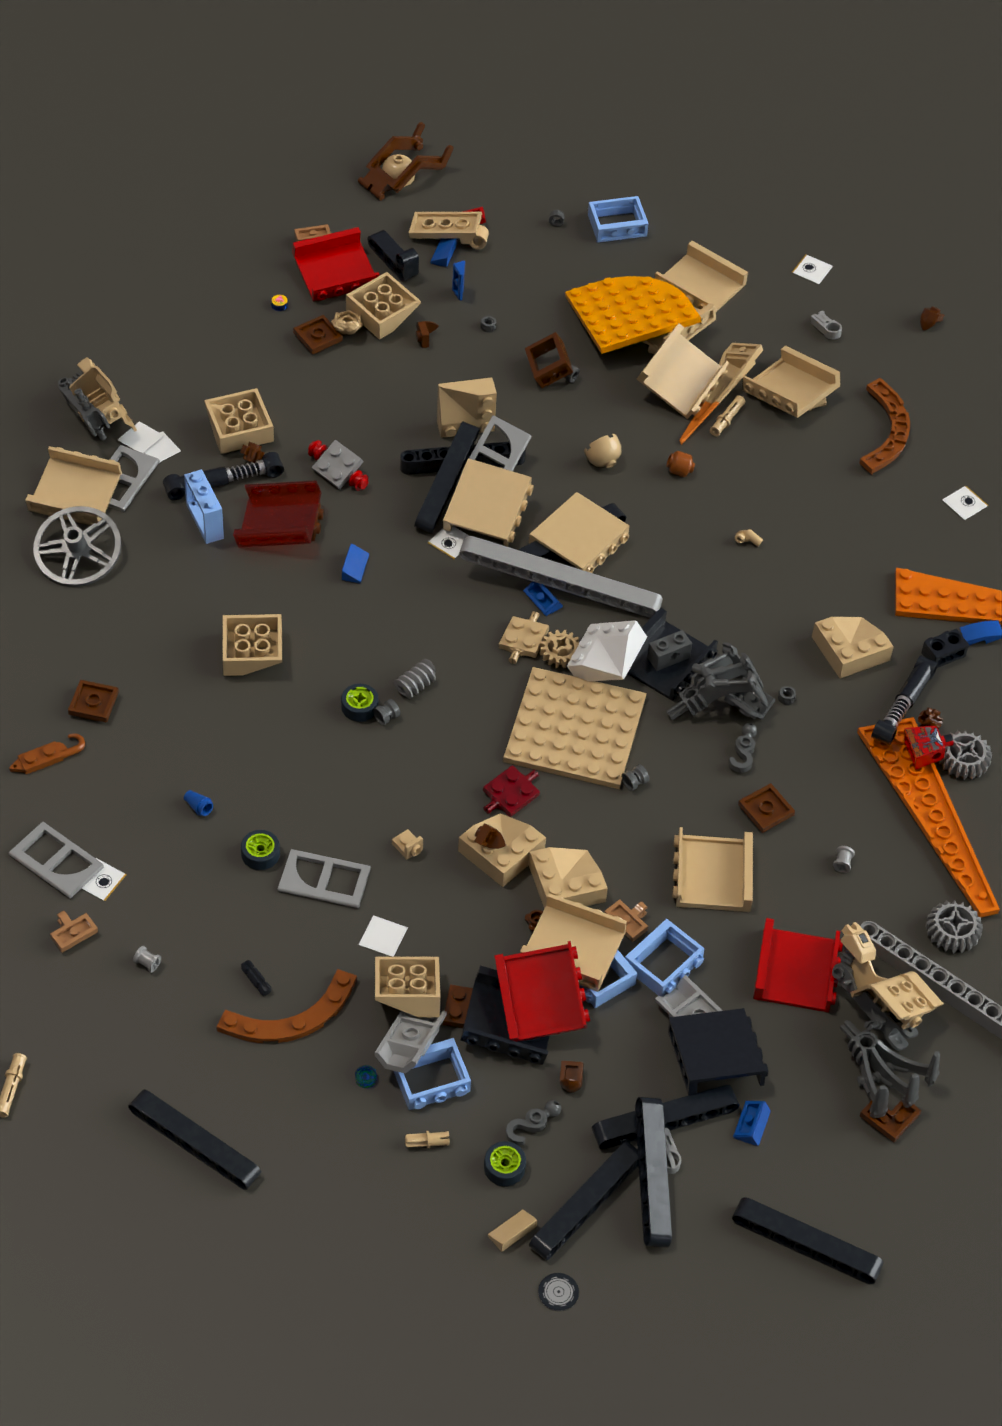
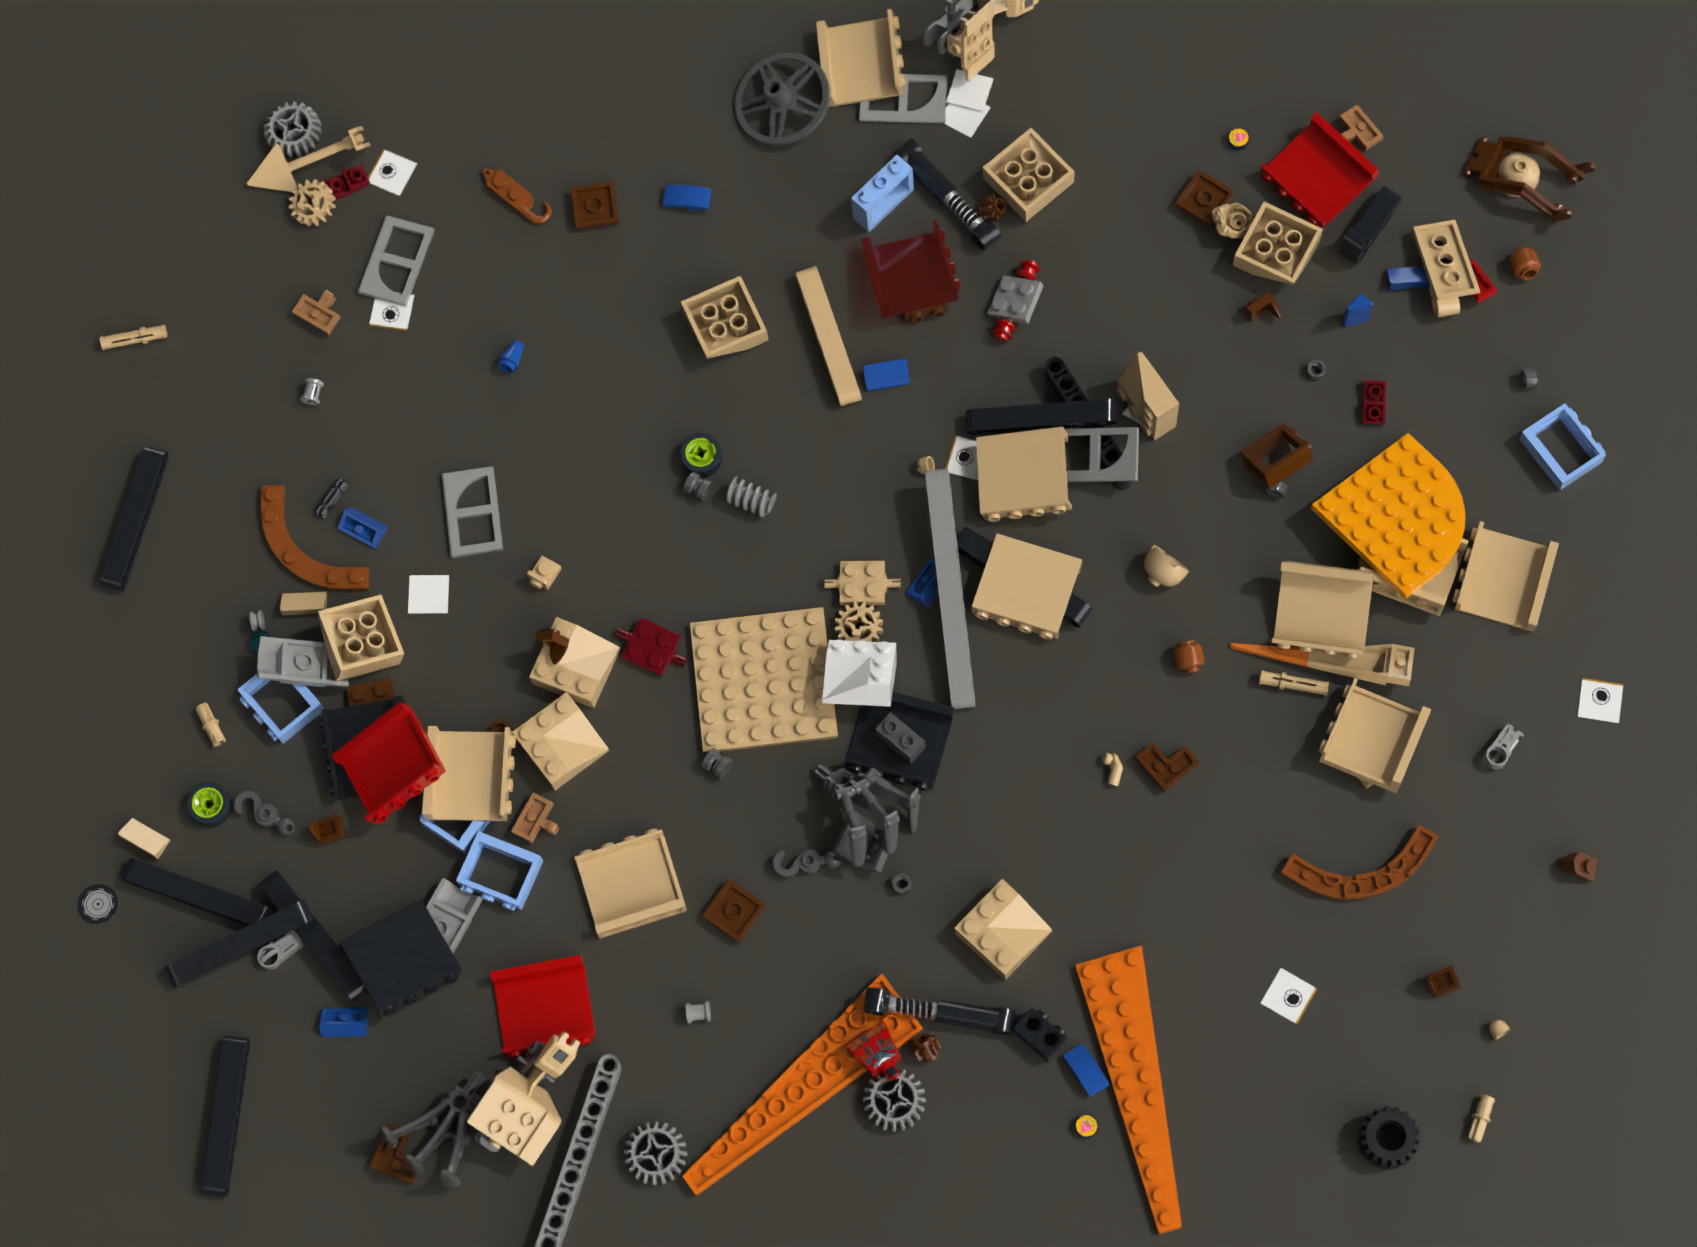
camera: 80 degrees right, 20 degrees up
black wheel [241,830,280,870] -> none
none -> light grey bush [250,610,265,631]
none -> tan slope [280,592,327,616]
none -> blue slope [337,507,388,549]
none -> blue slope [663,185,712,211]
none -> tan beam [795,266,862,407]
none -> tan hinge [916,456,935,474]
none -> reddish brown plate [1135,743,1200,793]
none -> dark red slope [1362,380,1387,425]
none -> reddish brown plate [1426,965,1462,997]
none -> dark orange head [1509,247,1541,280]

